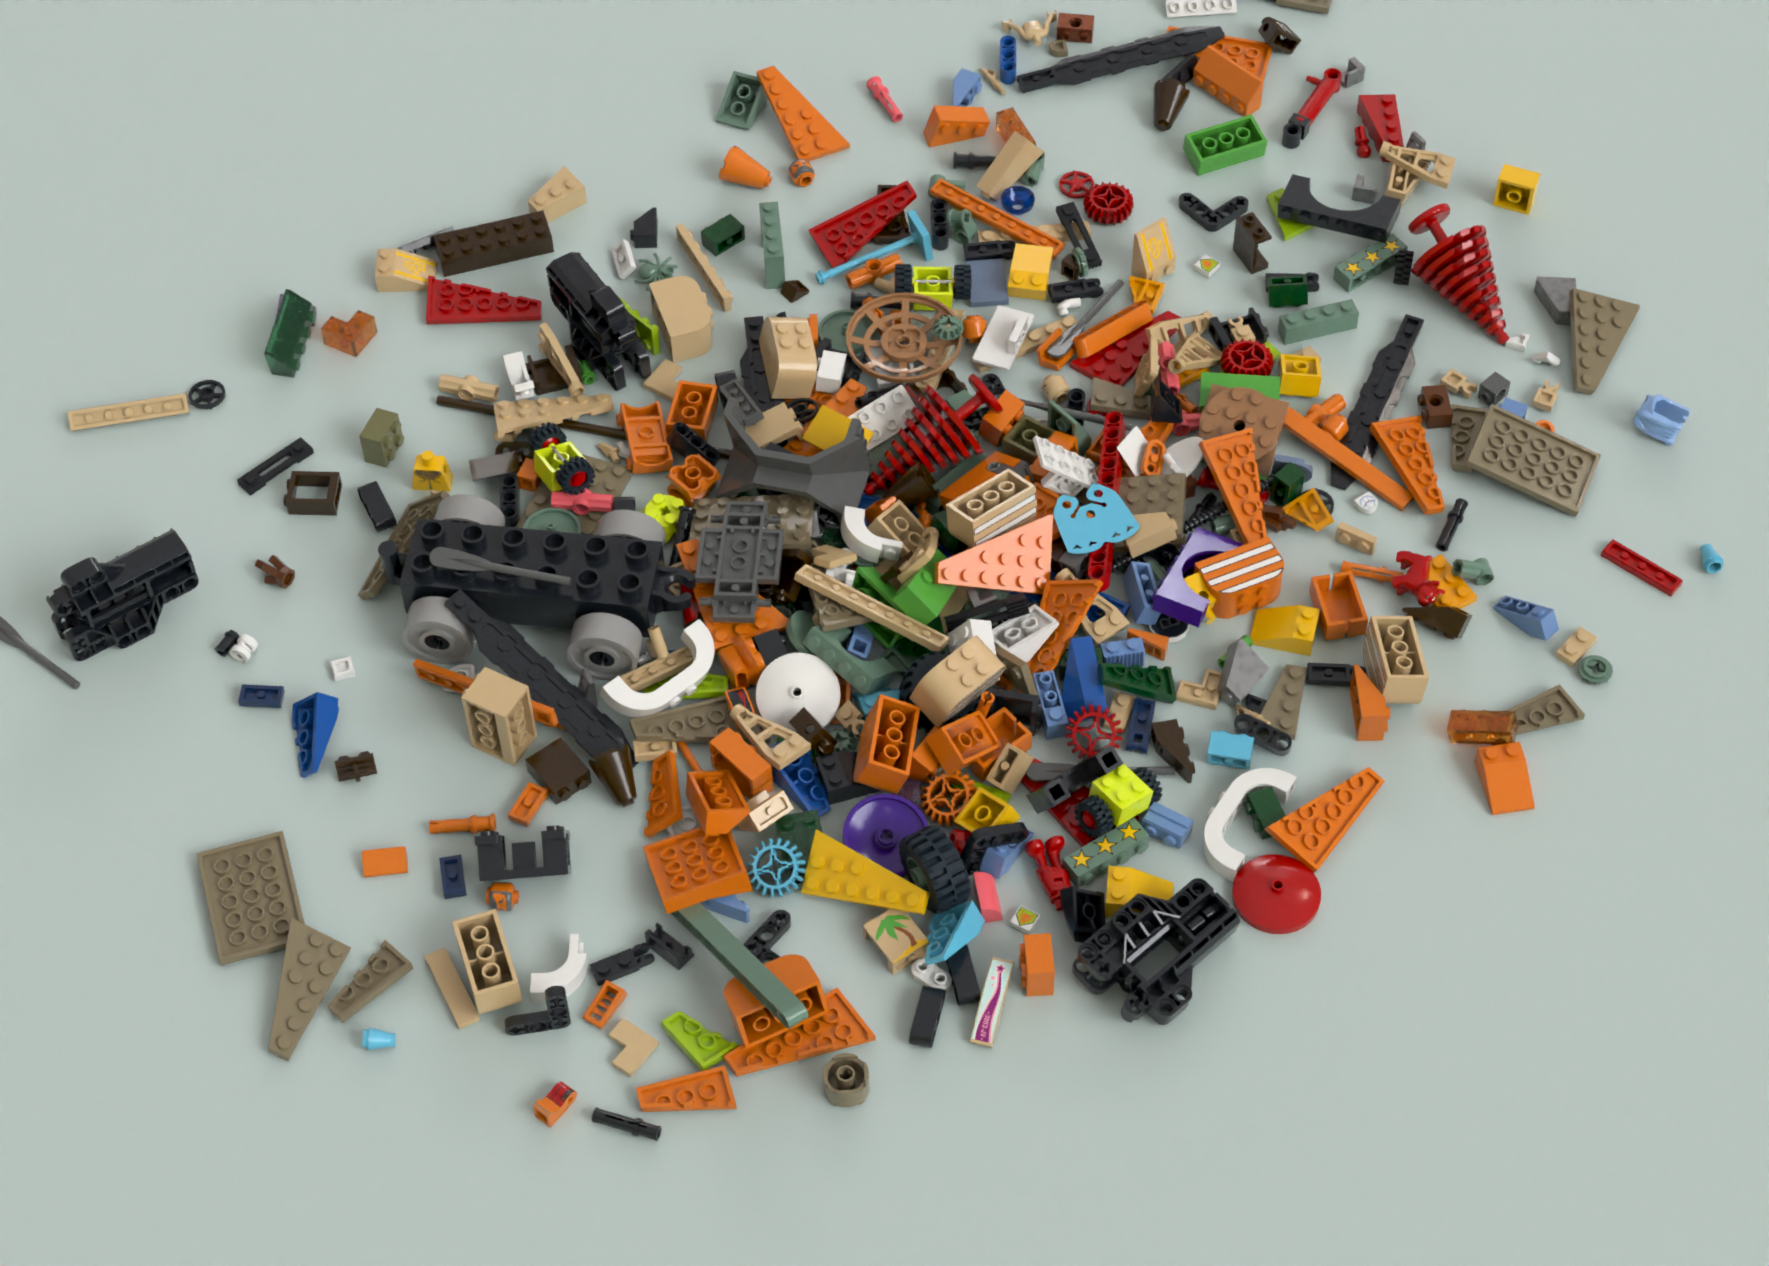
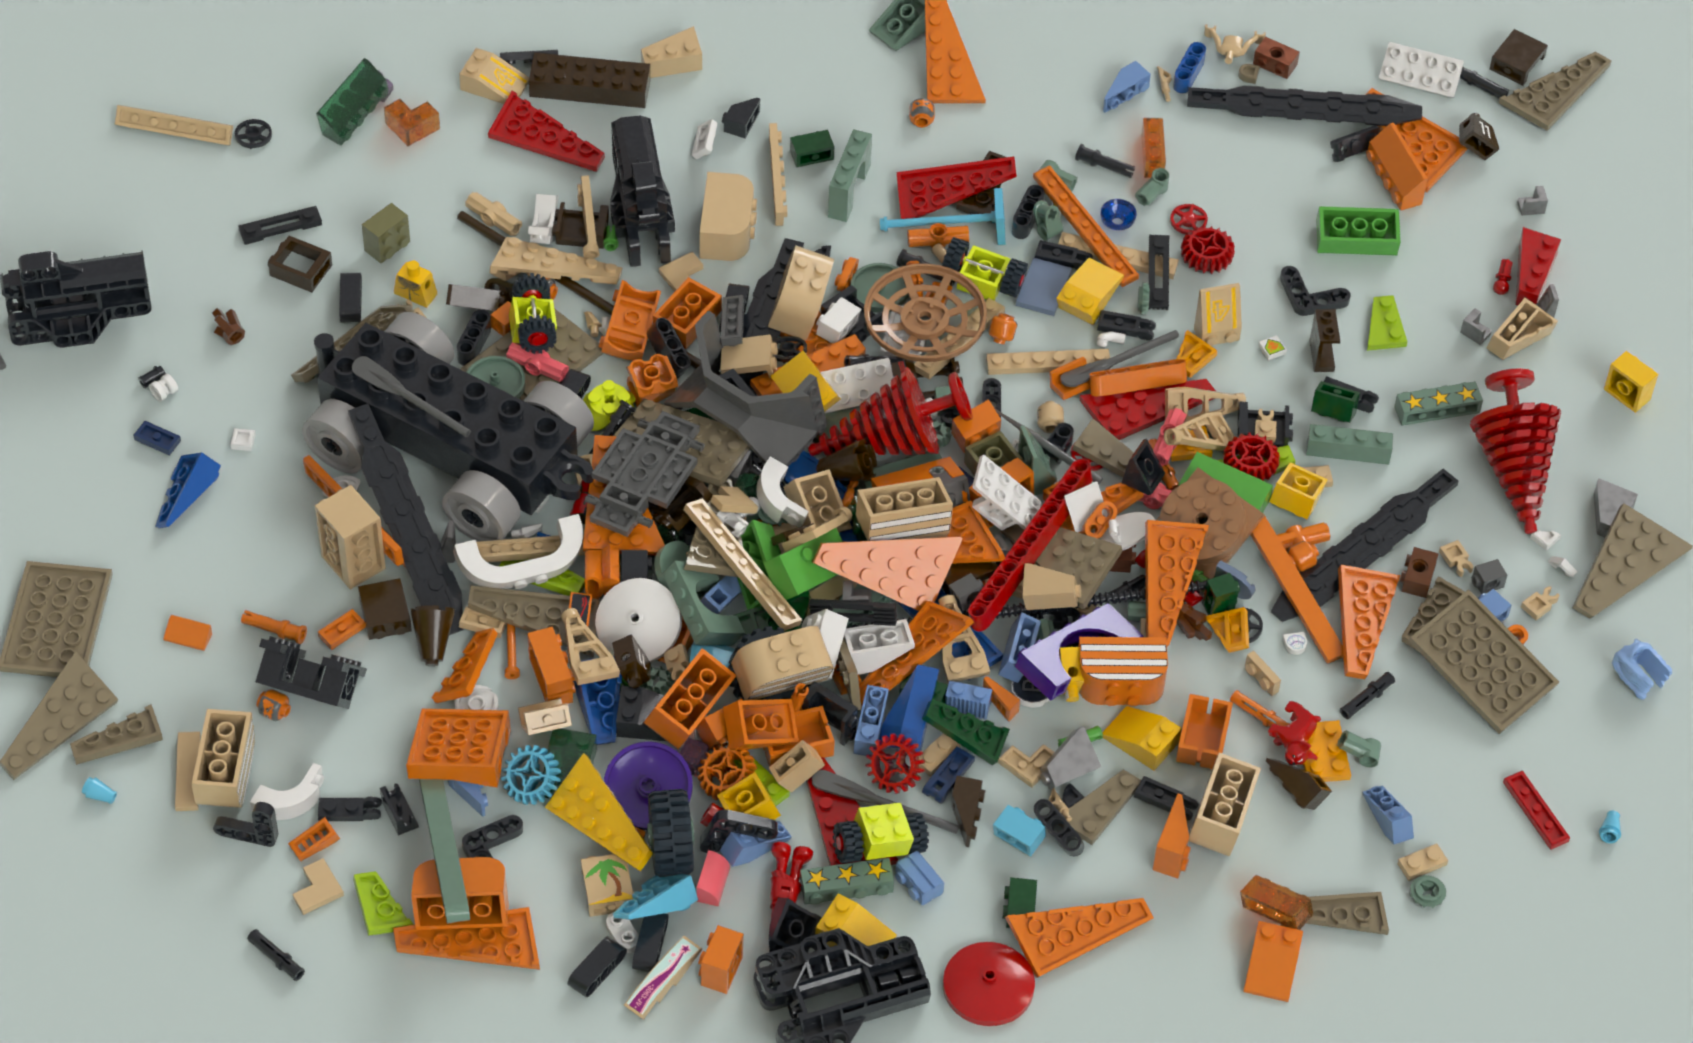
camera: 20 degrees right, 0 degrees up
dark brown hips [335,751,377,782] -> none
dark blue plate [439,854,467,899] -> none
orange leg [533,1081,577,1128] -> none
lime wing [618,296,661,356] -> none
sand green animal [634,253,678,291] -> none
orange wing [636,1065,737,1112] -> none
tan piece [645,625,669,659] -> none
orange slope [685,770,750,836] -> none
orange cone [719,145,772,189] -> none
dark brown slope [780,280,810,303] -> none
dark tan brick [823,1053,869,1107] -> none
orange slope [865,496,897,524] -> none
coral pin [866,76,903,122] -> none
orange wedge [923,105,990,148] -> none
sand green gear [933,314,964,340] -> none
white bracket [972,305,1034,371] -> none
tan slope [976,131,1043,201] -> none
tile [1010,905,1040,934] -> none
black arch [1026,745,1124,814] -> none
medium azure piece [1053,484,1140,554] -> none
dark brown slope [1061,253,1079,280] -> none
tan wing [1134,337,1160,397] -> none
dark brown cone [1153,78,1190,131] -> none
white arch [1203,768,1297,882] -> none
black arch [1278,174,1401,243] -> none
red piece [1282,68,1342,149] -> none
tan plate [1379,141,1456,189] -> none
black tyre [1393,249,1414,285] -> none

